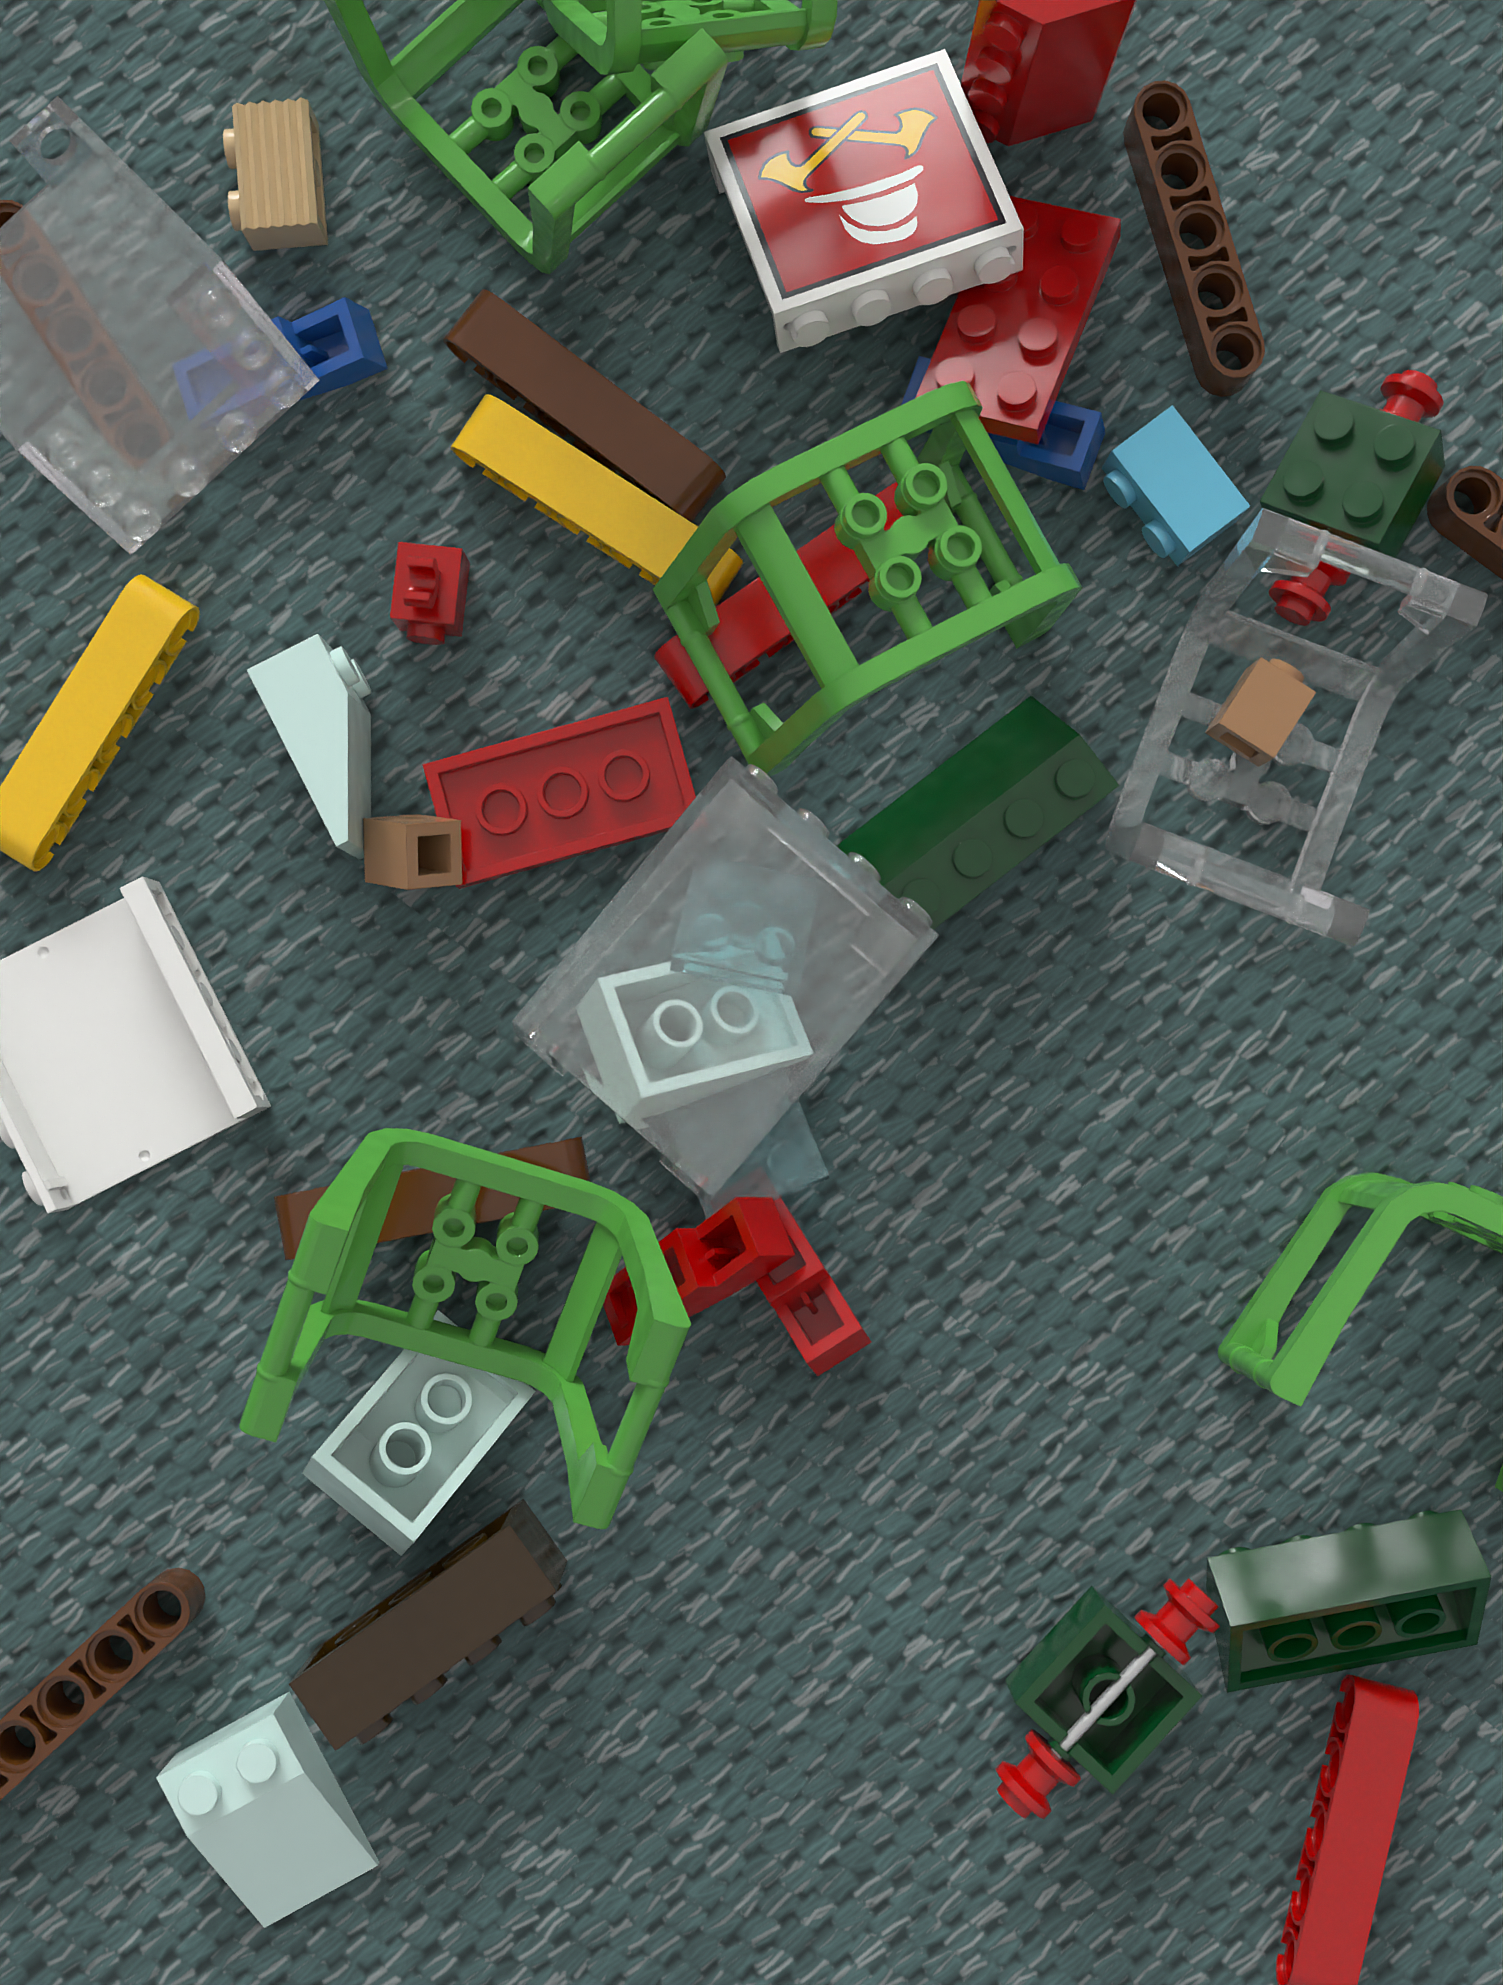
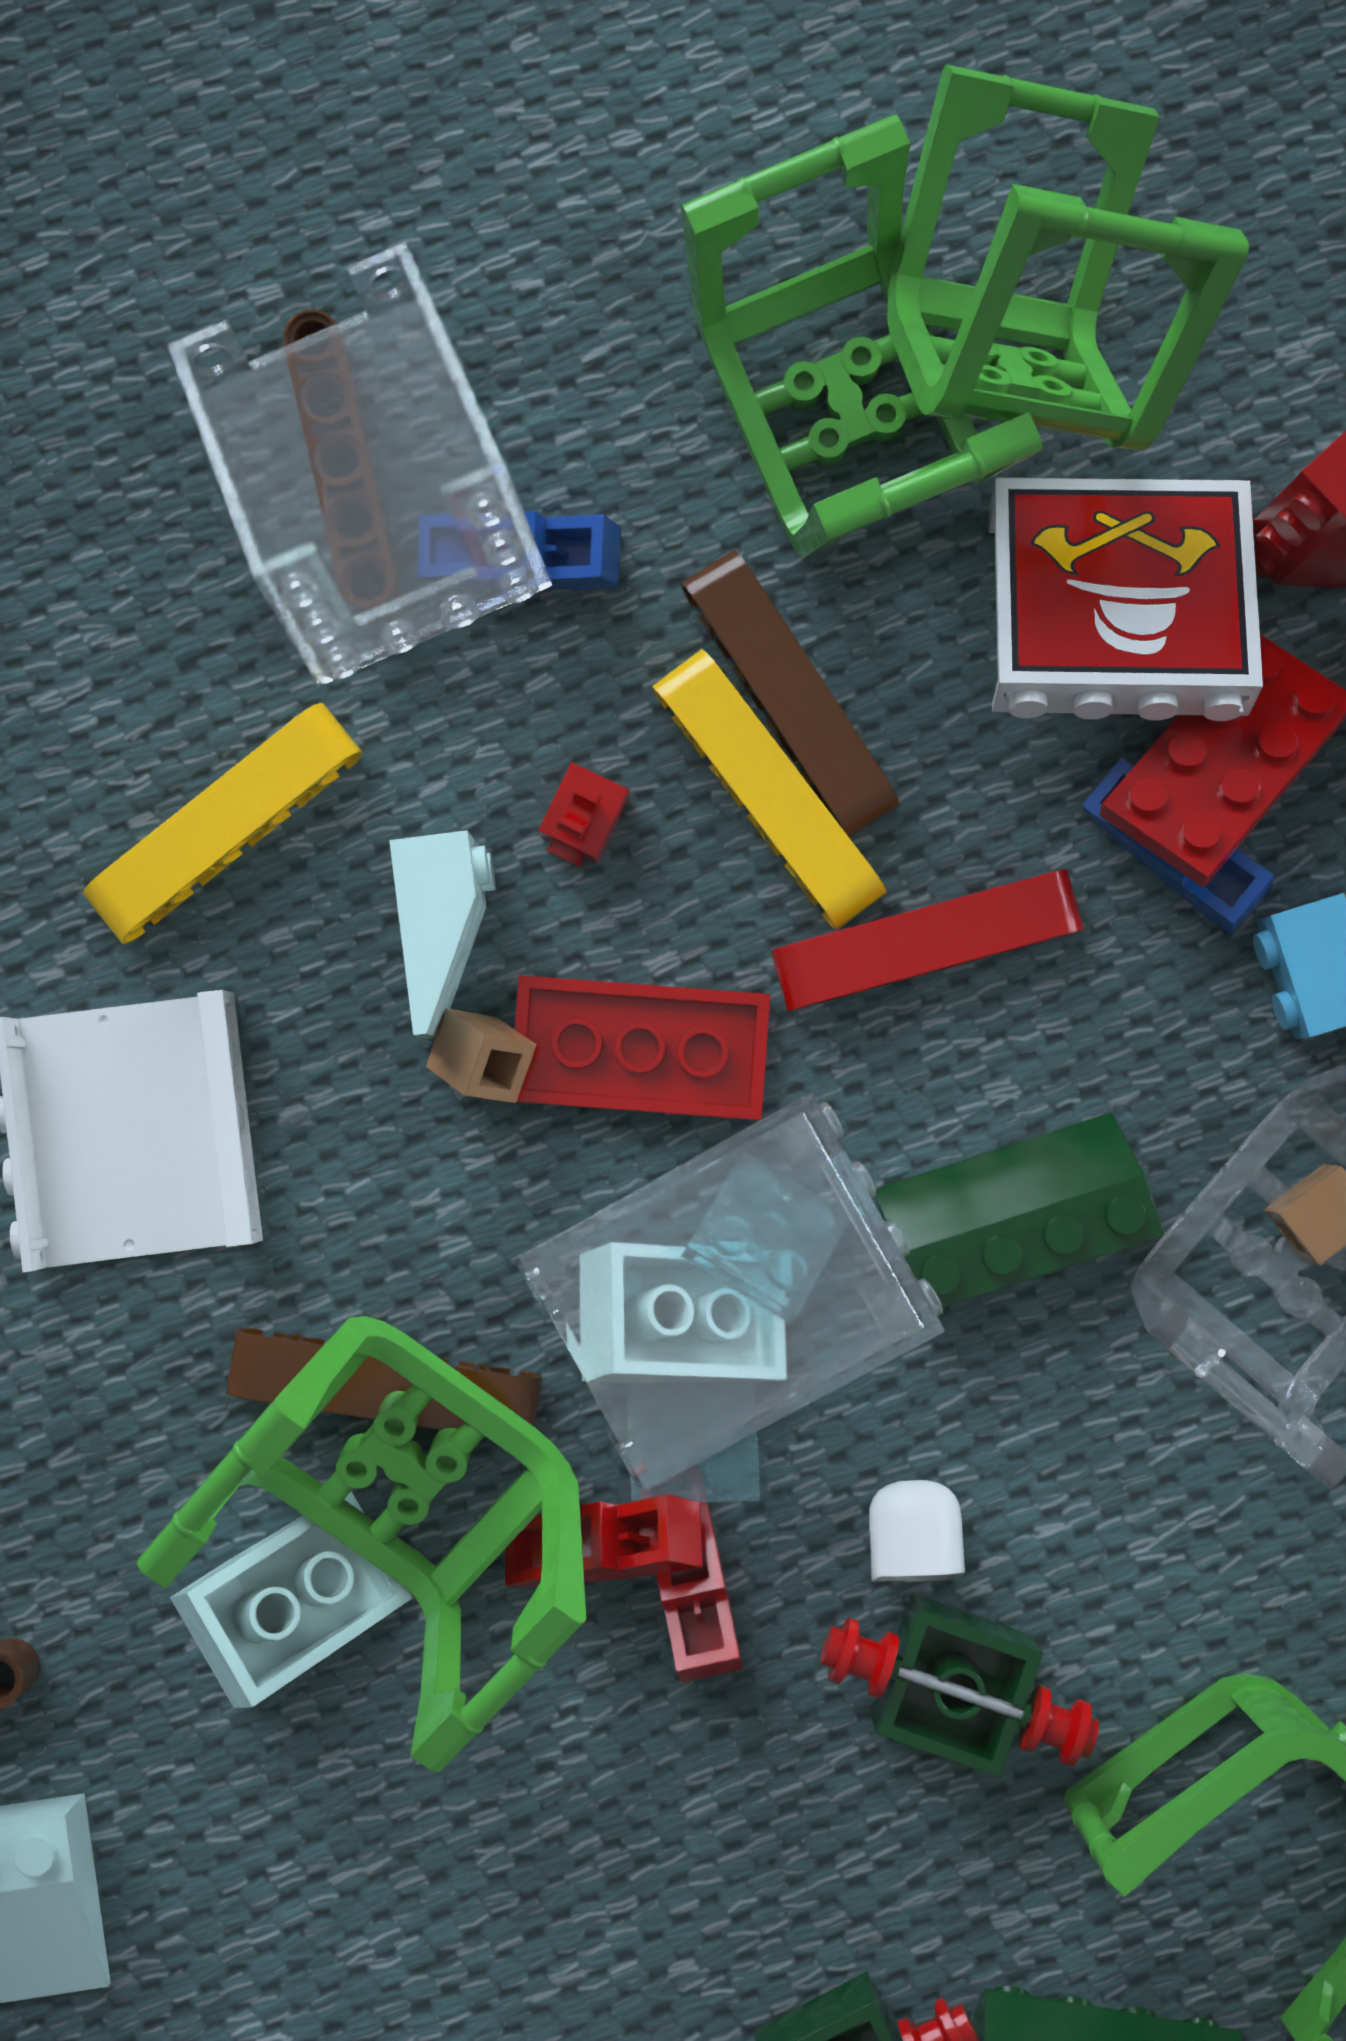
camera: 30 degrees right, 0 degrees up
tan brick [223,98,328,251] -> none
dark brown brick [289,1499,568,1751] -> none
bright green windscreen [653,381,1083,782] -> none
none -> dark green brick [820,1593,1099,1778]
none -> white helmet [869,1480,965,1582]

